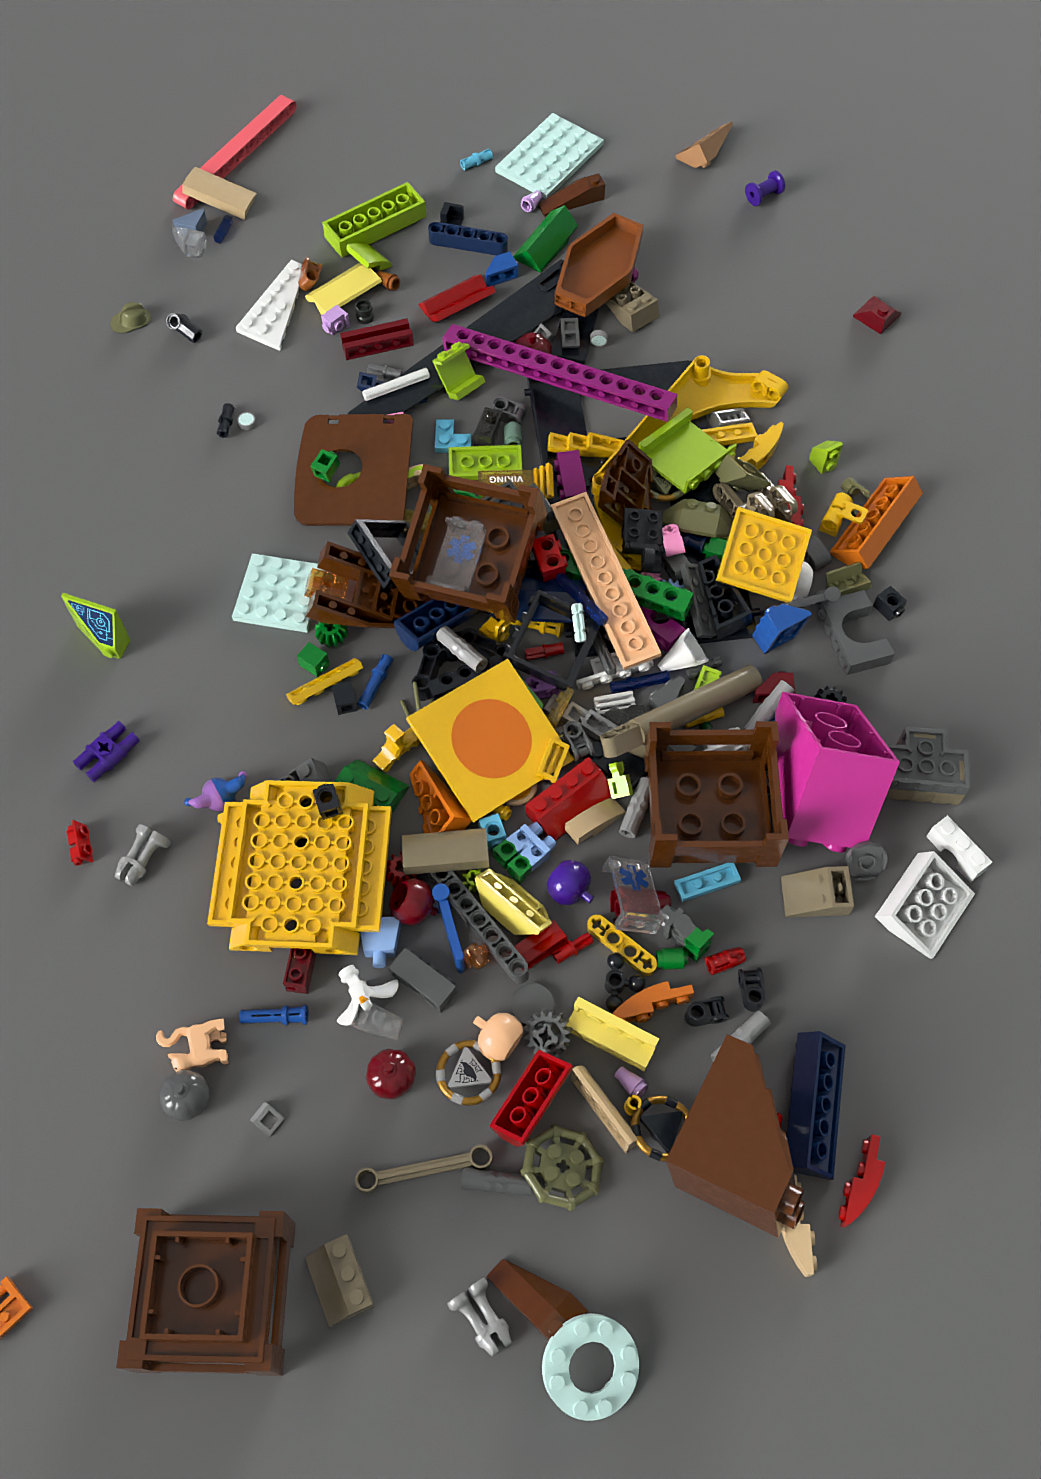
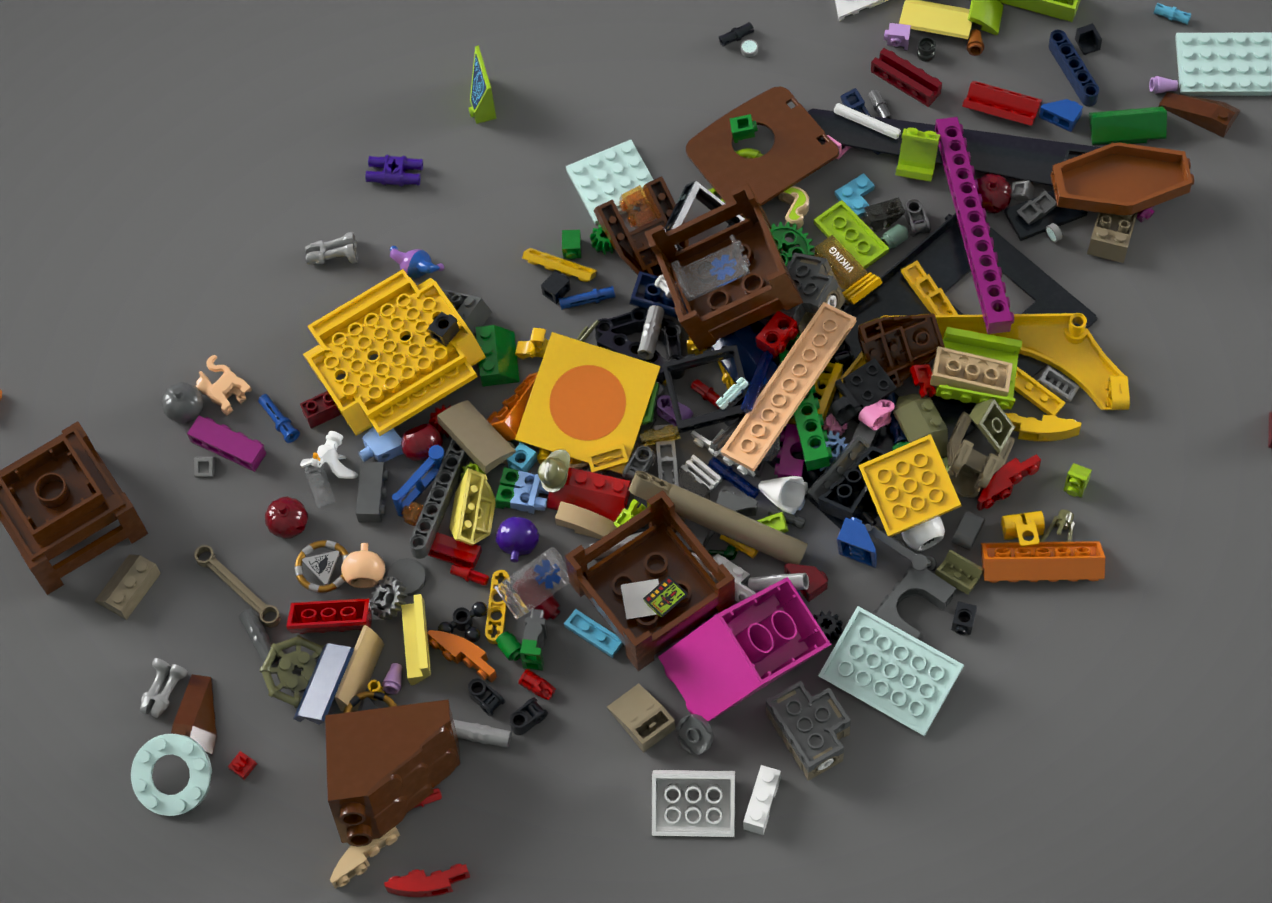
camera: 60 degrees right, 0 degrees up
red hinge [66,820,93,866] -> none
magenta brick [554,450,587,501] -> none
dark blue slope [786,1031,846,1180] -> none
none -> magenta brick [187,416,266,472]
none -> red tile [227,751,257,780]
none -> slope [293,643,354,725]
none -> olive piece [538,449,570,493]
none -> white sticker [621,579,659,619]
none -> piece [643,576,688,617]
none -> white bush [655,274,679,298]
none -> light aqua plate [818,606,964,736]
none -> red plate [910,364,936,398]
none -> tan slope [930,346,1013,397]

